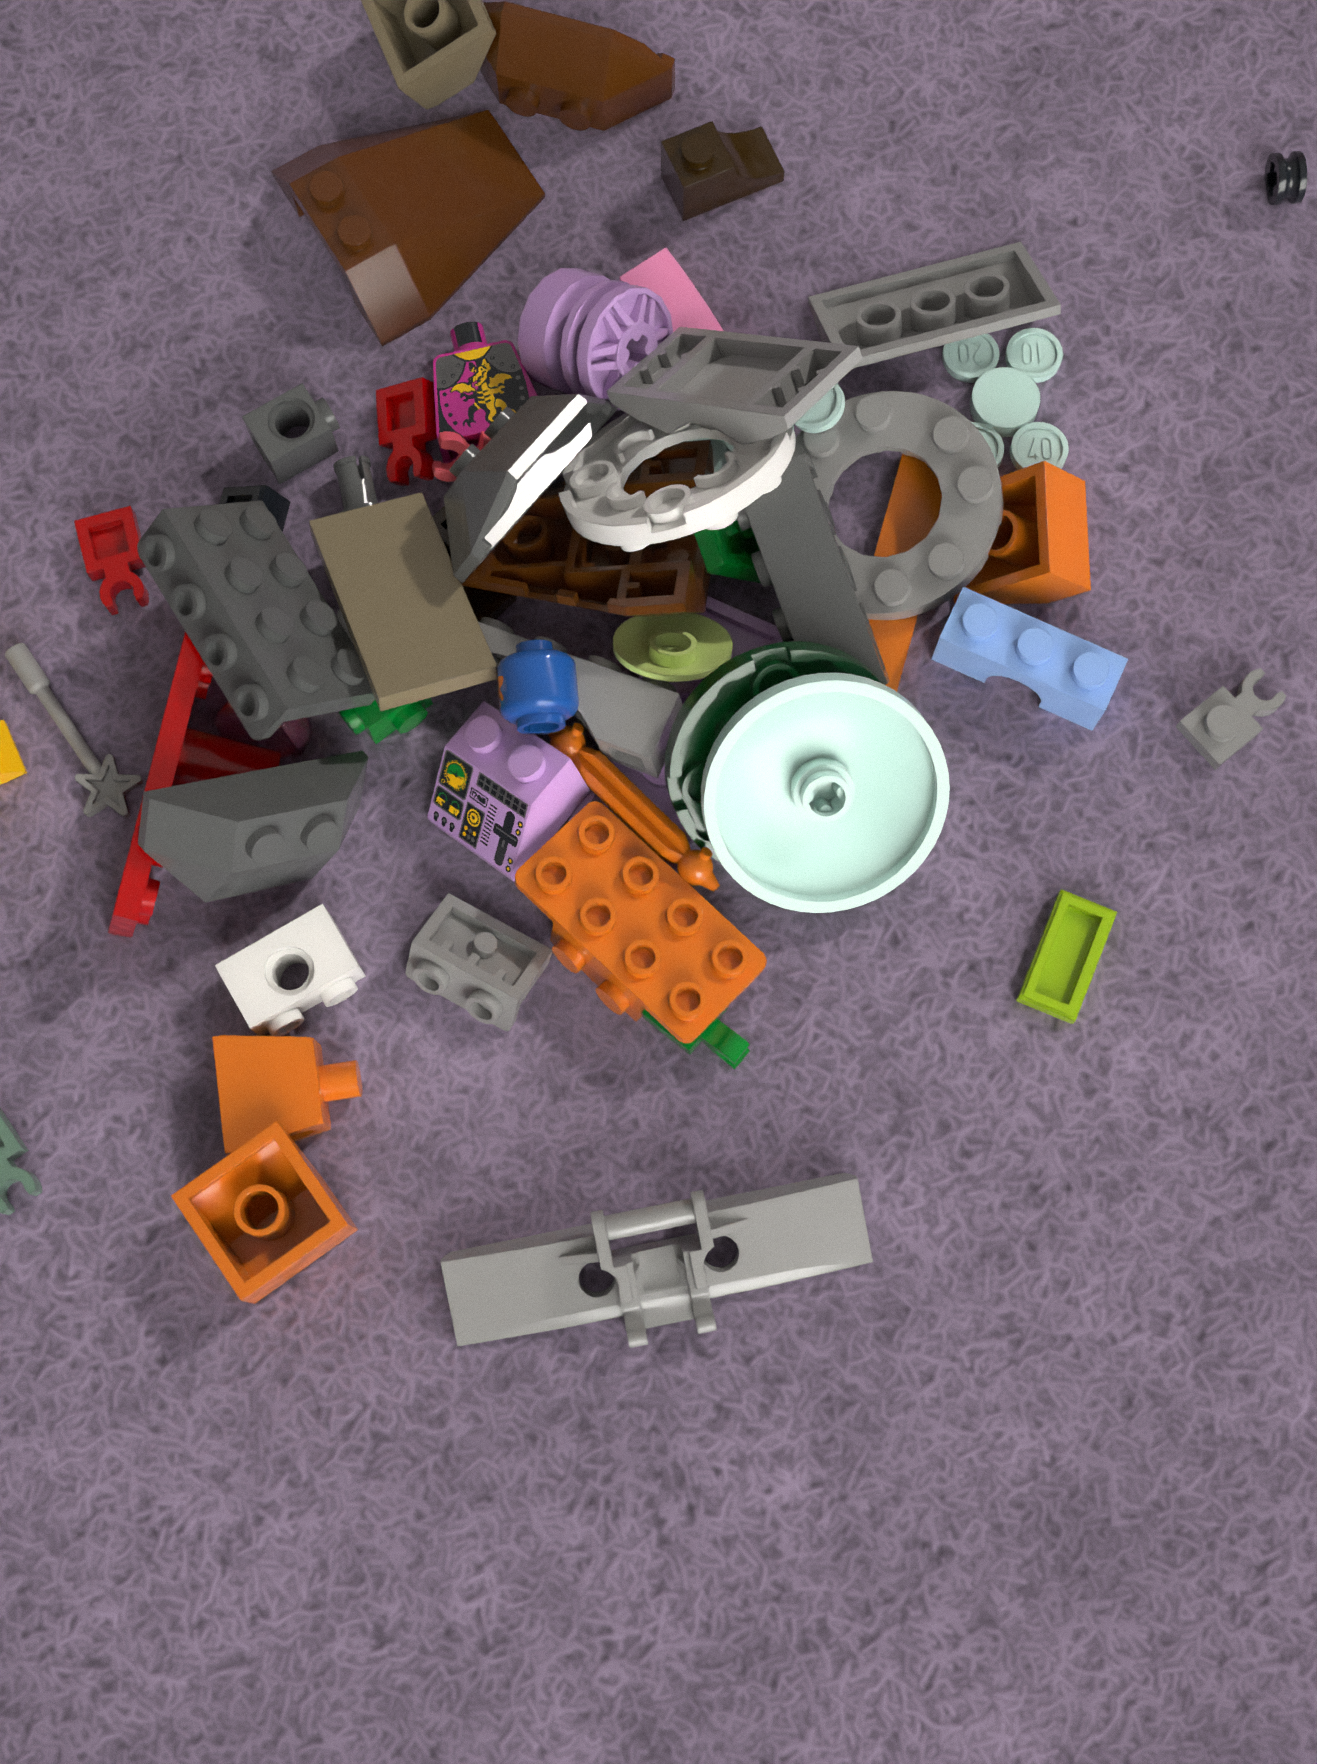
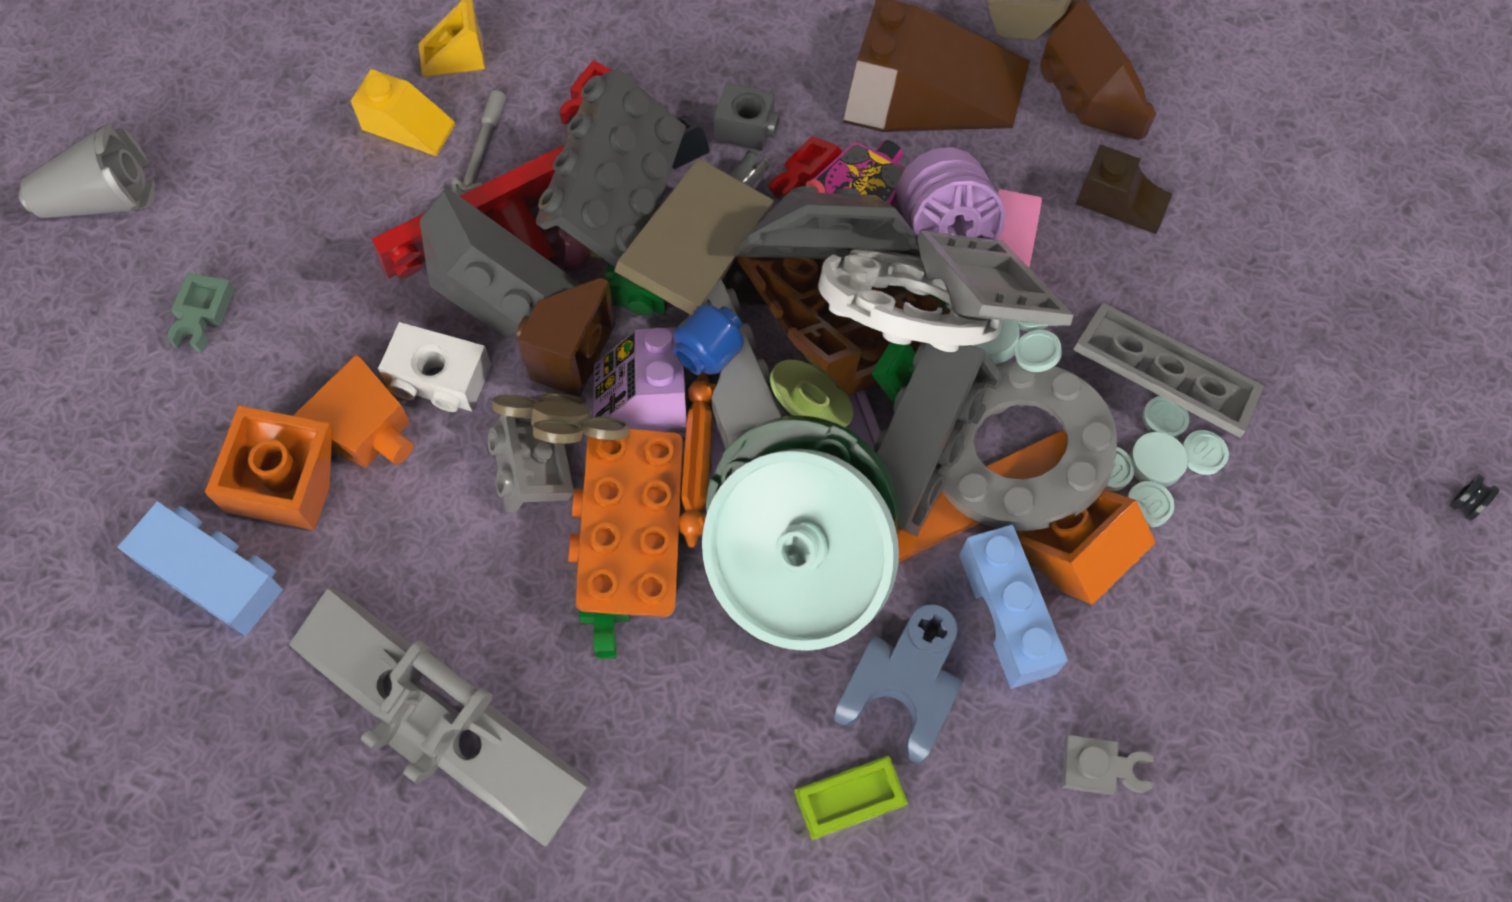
camera: 45 degrees right, 10 degrees down
none -> light blue brick [117,501,283,637]
none -> dark tan piece [492,393,630,444]
none -> reddish brown slope [516,278,616,396]
none -> sand blue piece [834,604,963,765]

